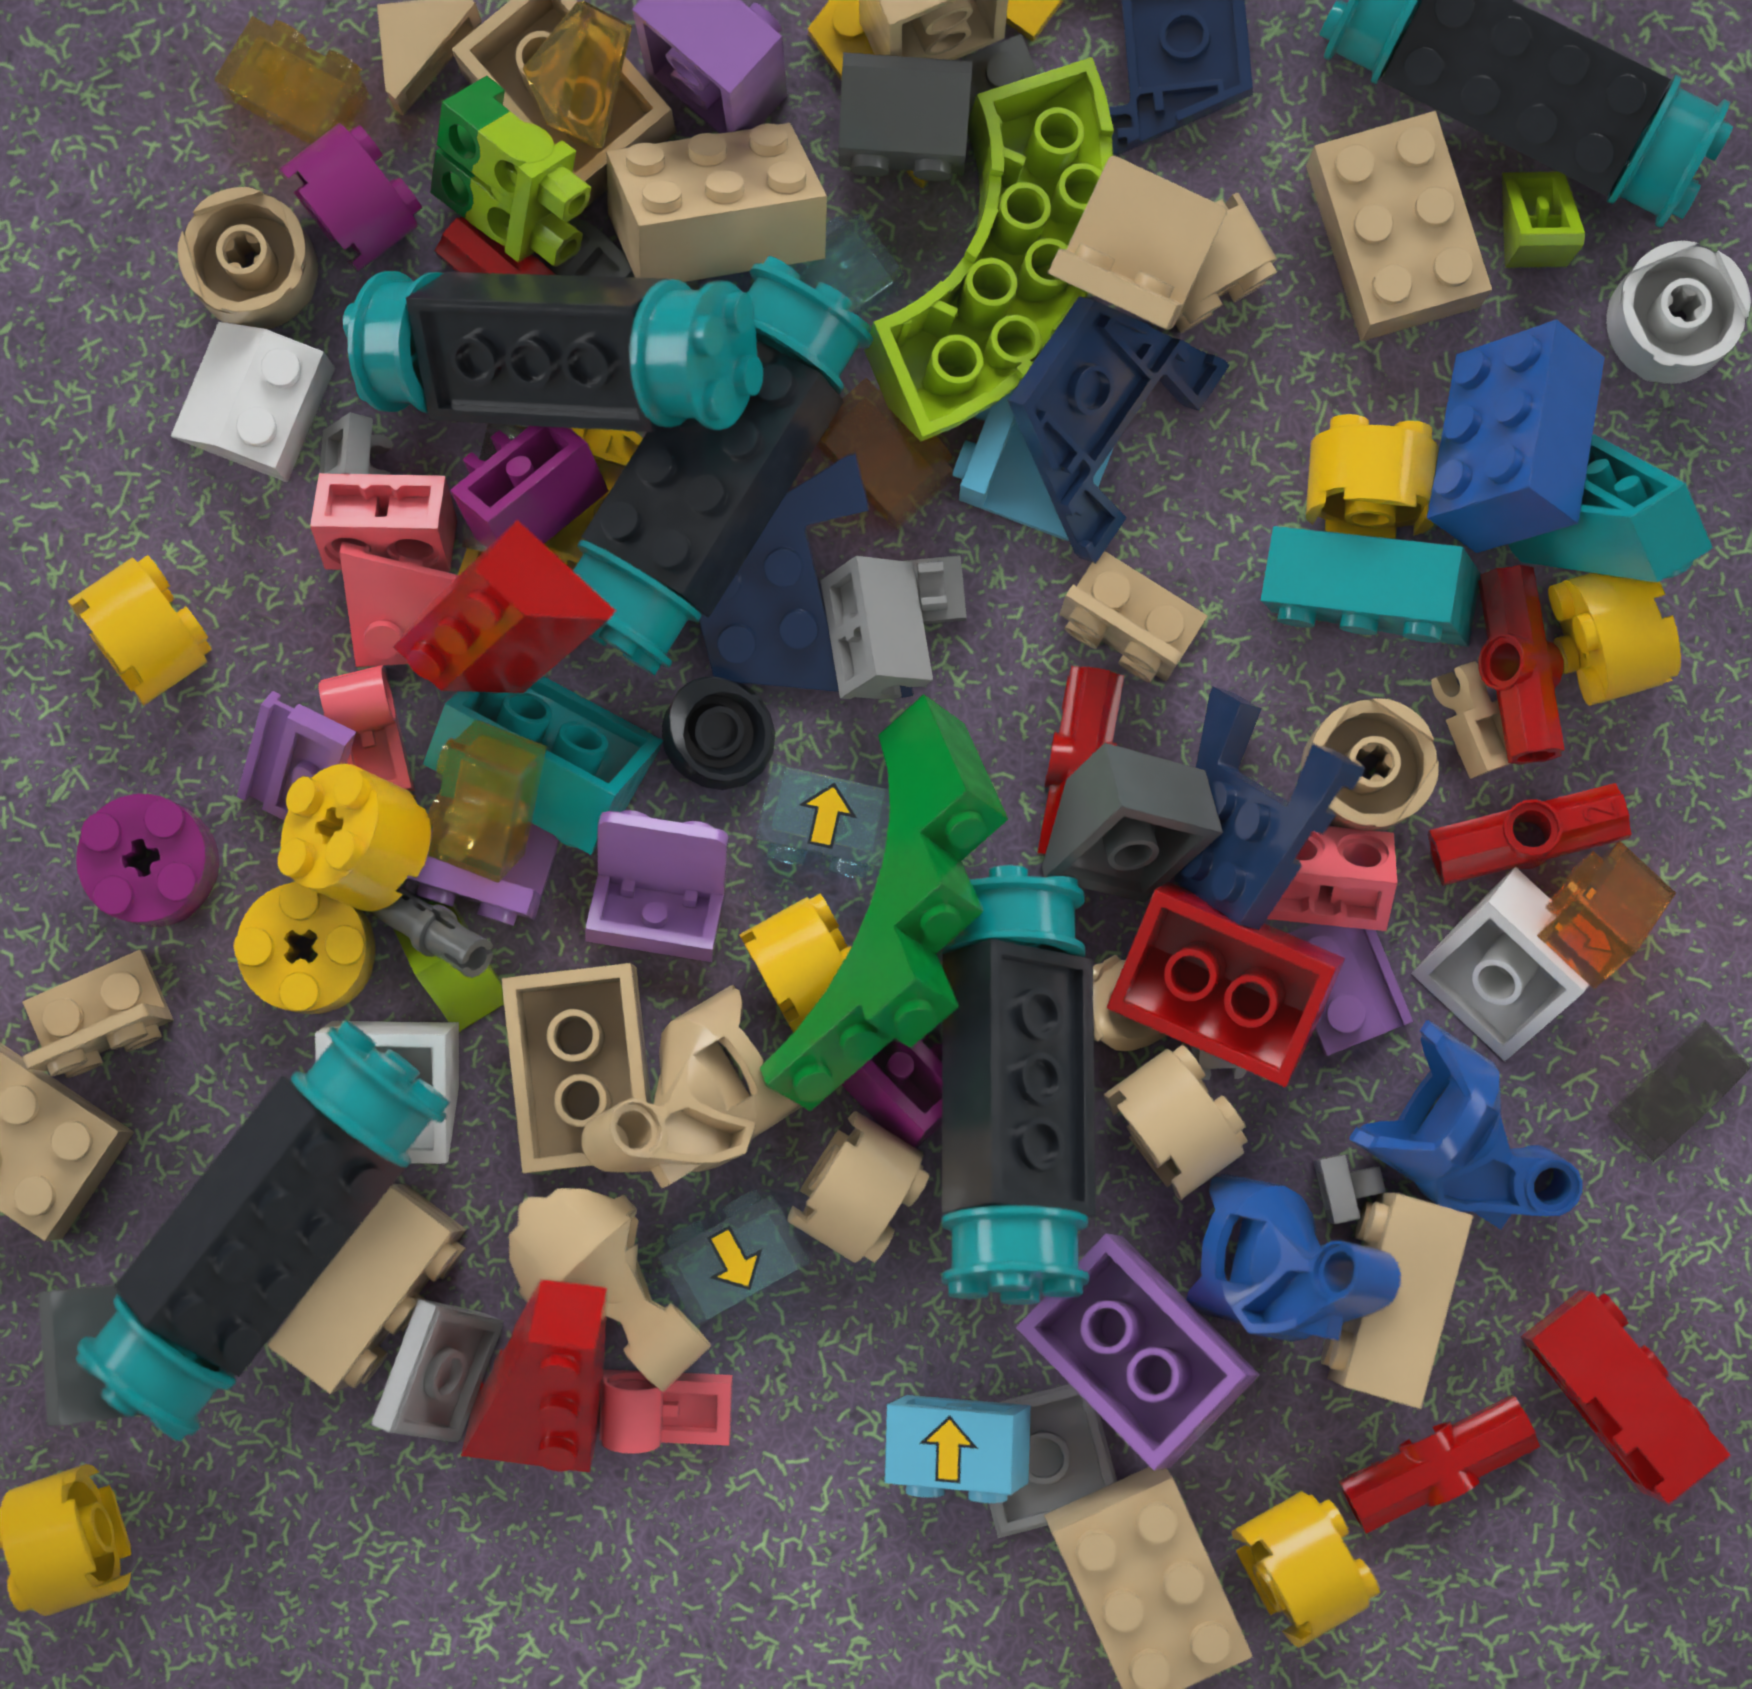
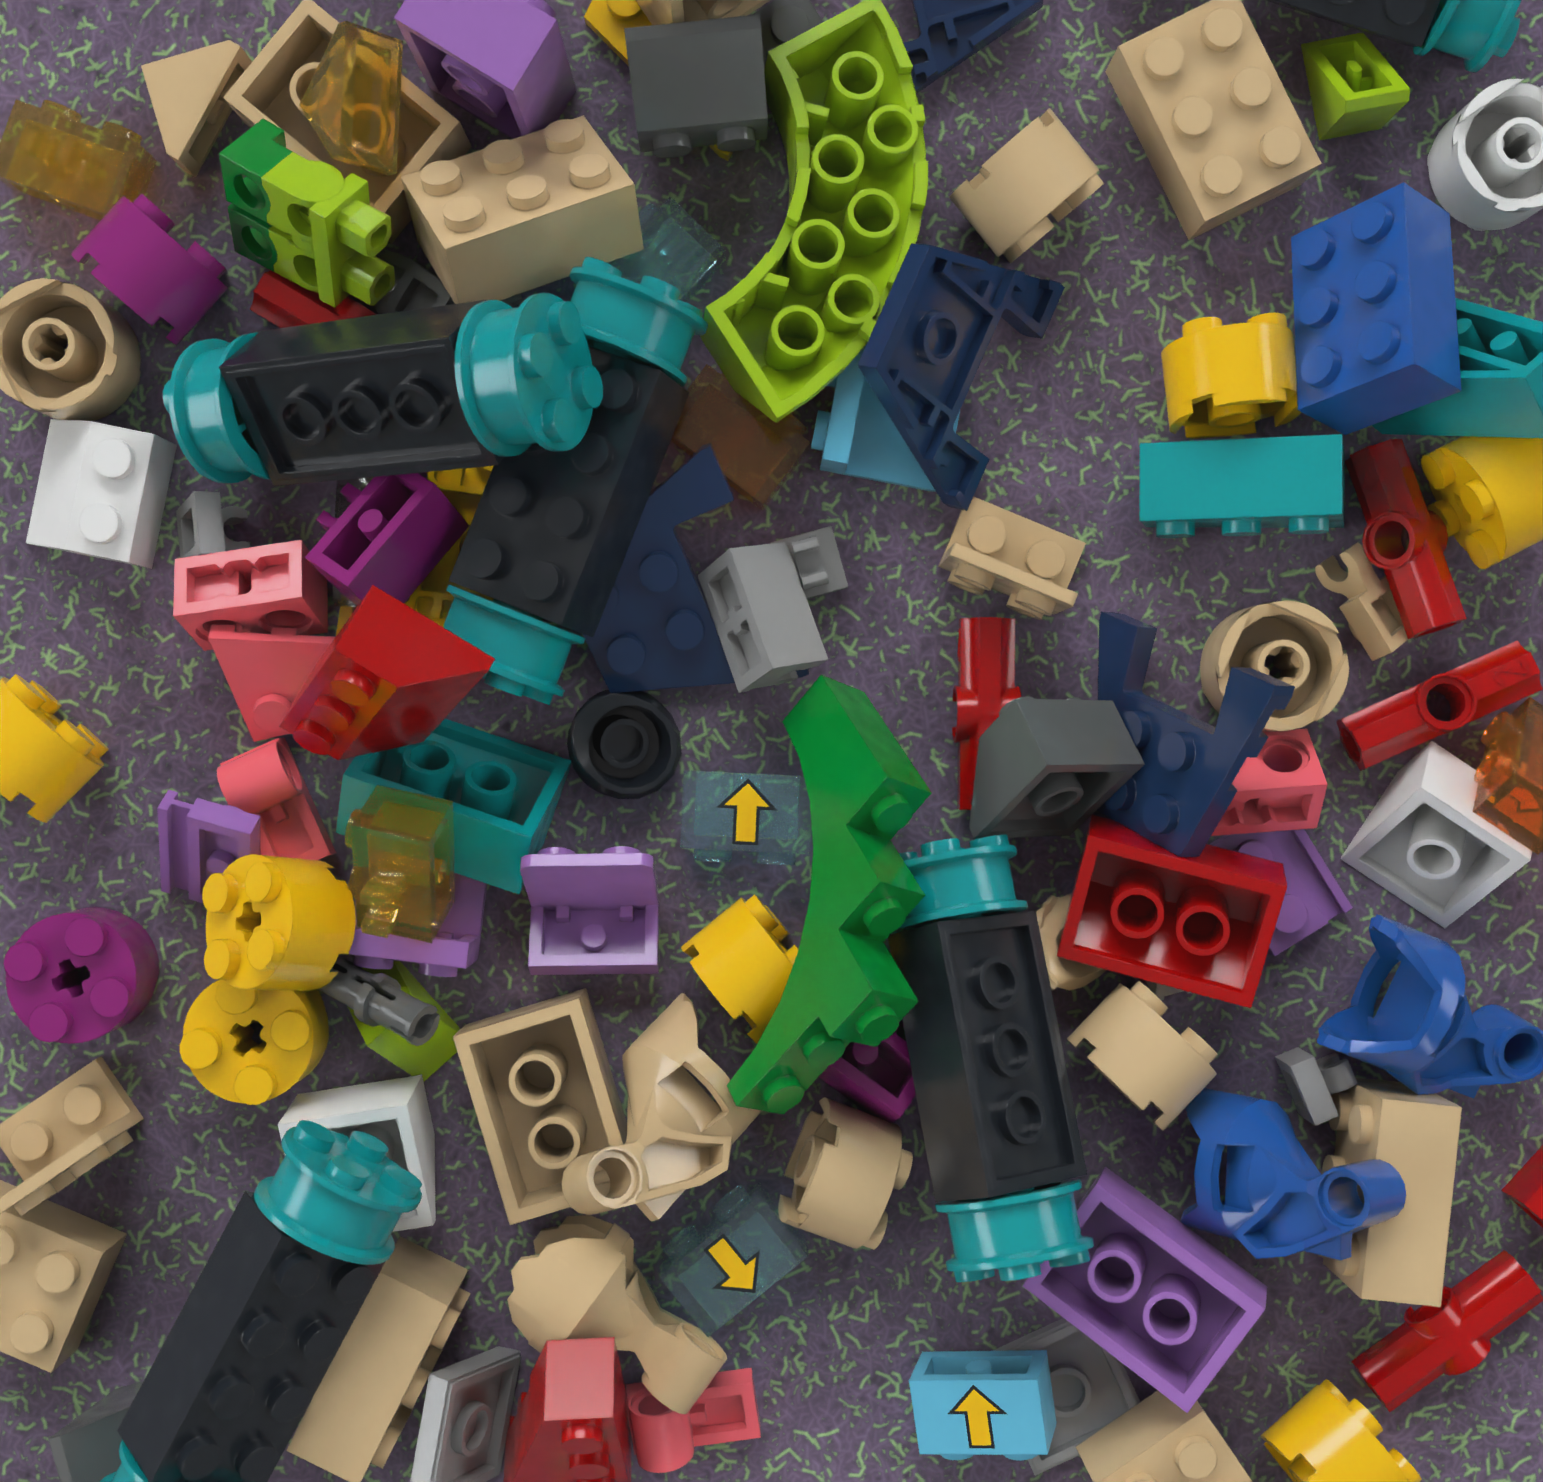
camera: 10 degrees left, 5 degrees up
tan bracket [1048,156,1227,329] -> none

